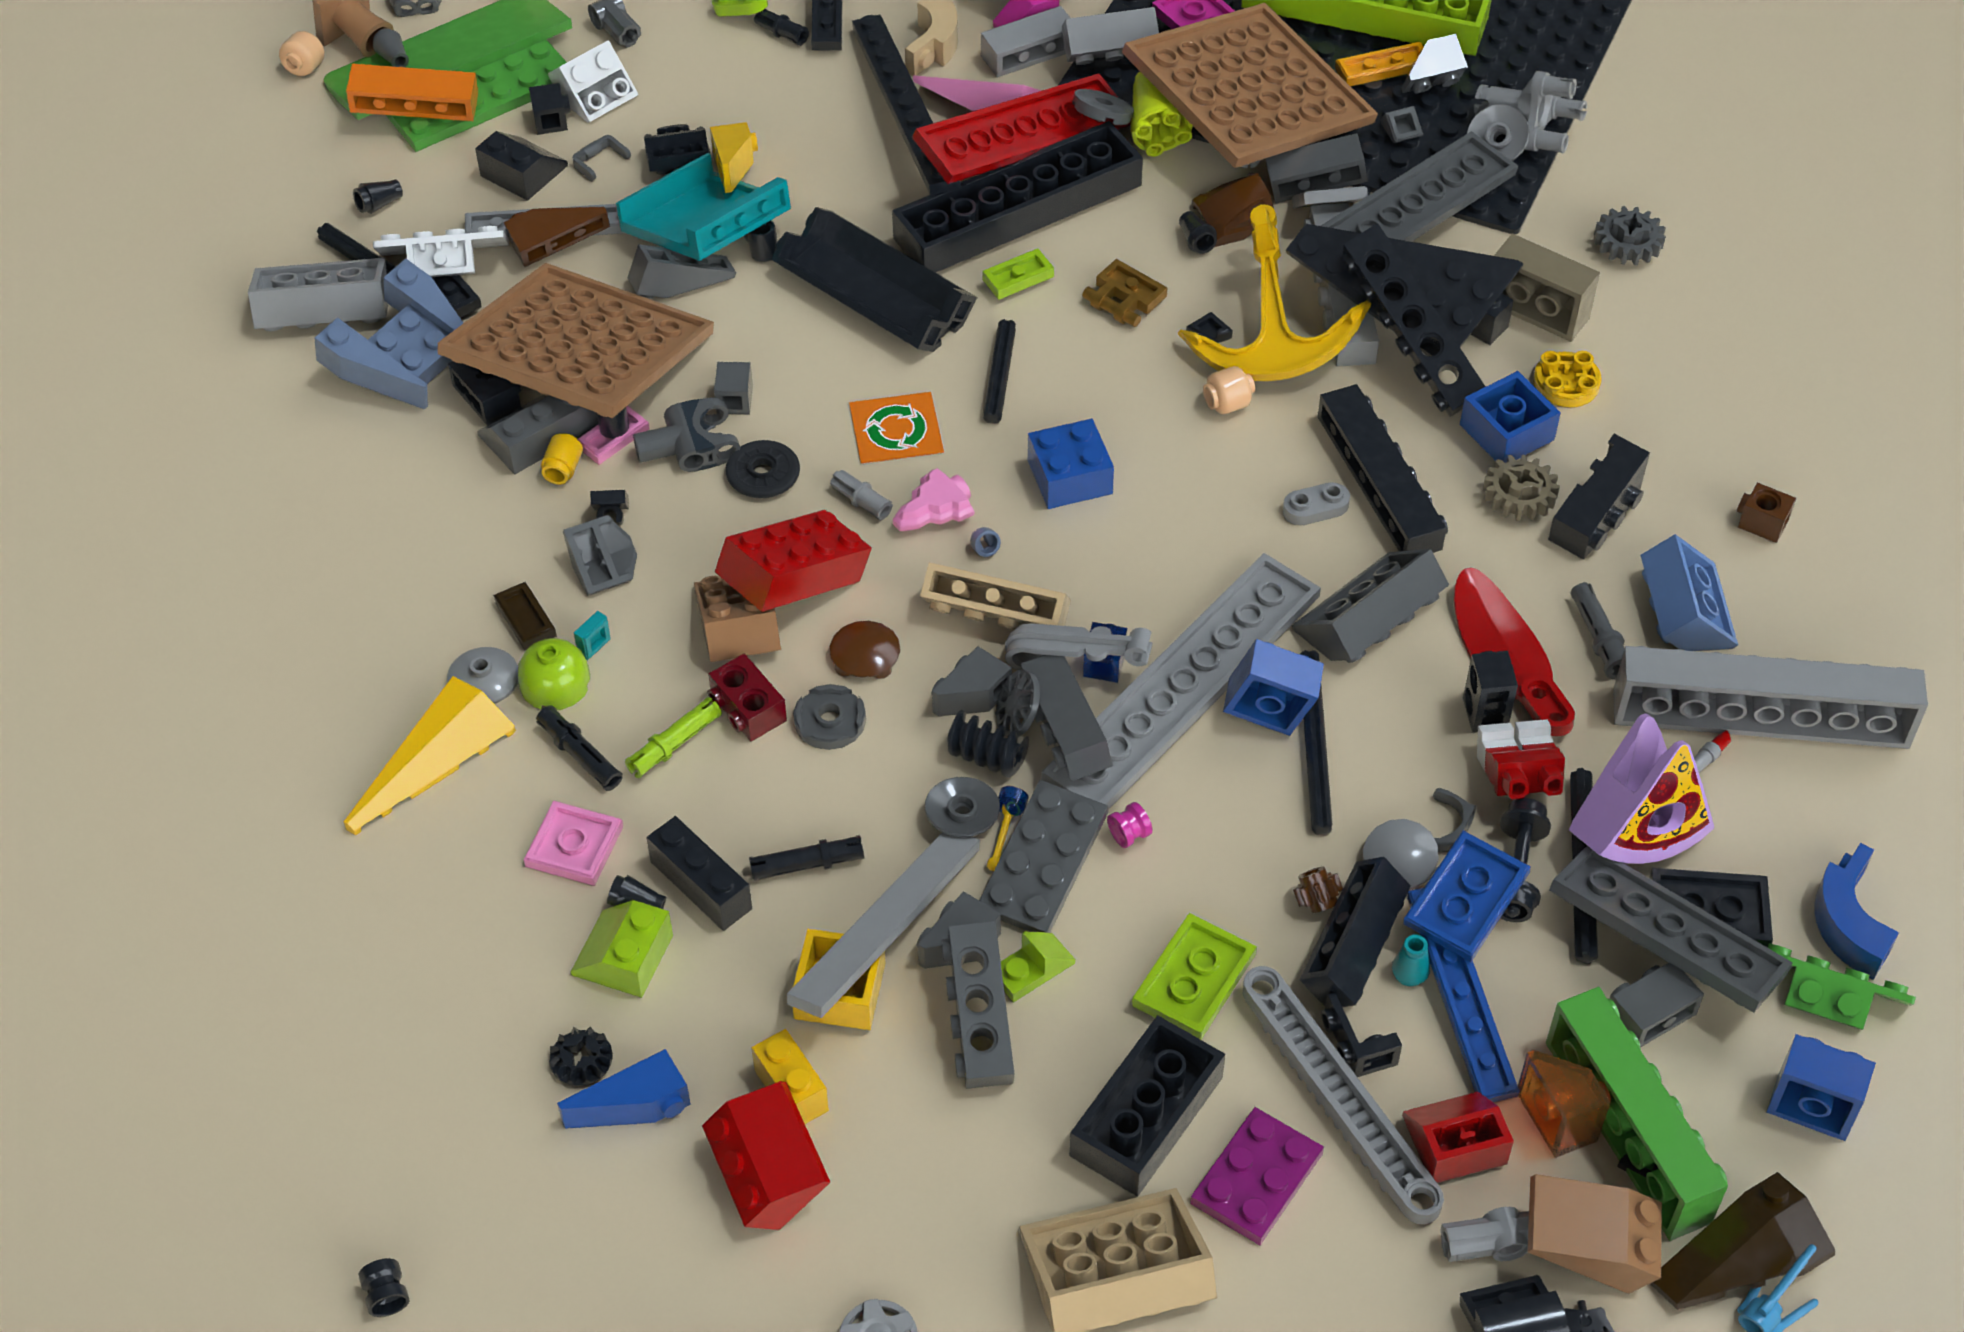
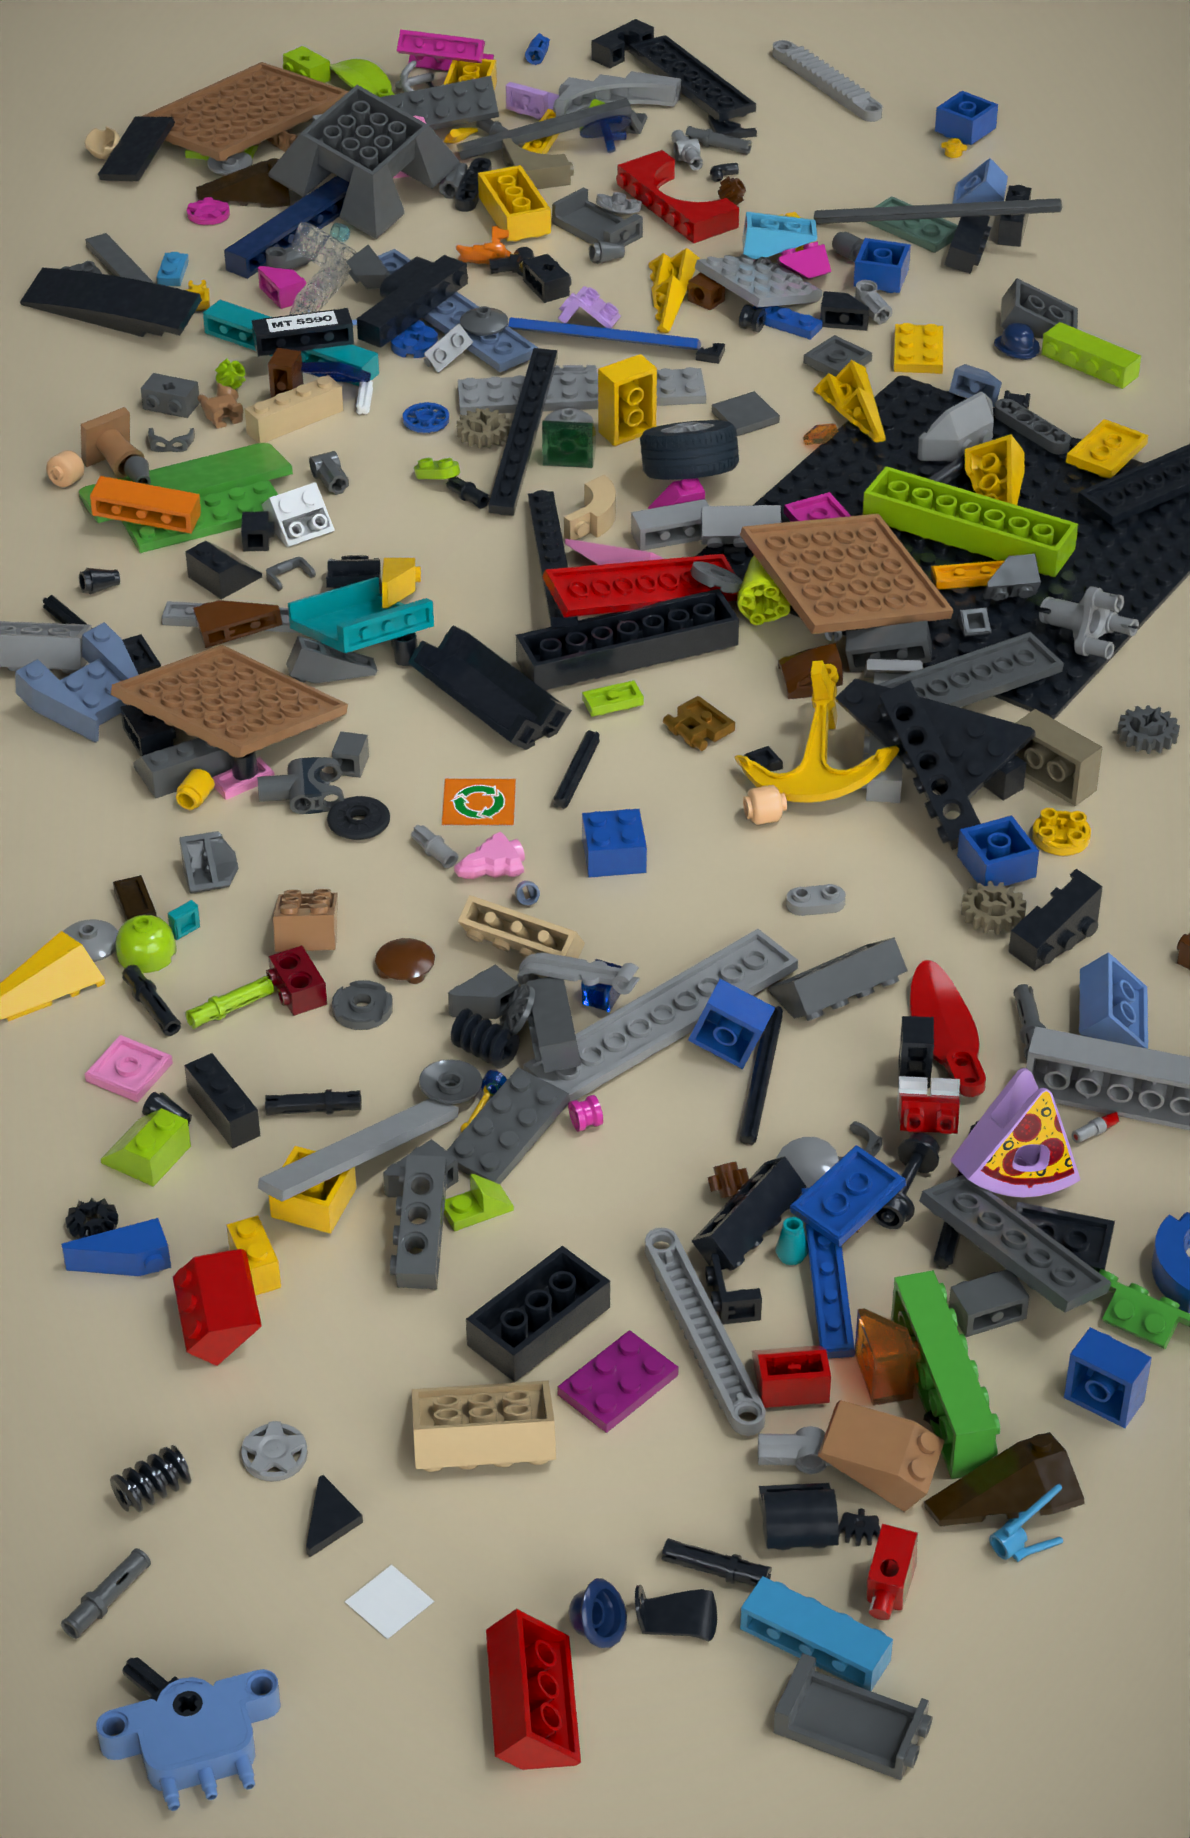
camera: 10 degrees right, 10 degrees down
white bracket [373,226,509,277] -> none
black tile [590,490,629,525] -> none
red brick [715,510,872,612] -> none
lime plate [1132,913,1257,1040] -> none
black cone [1179,211,1217,254] -> none
black brick [1318,384,1448,553] -> none
light grey dish [1467,104,1530,161] -> none

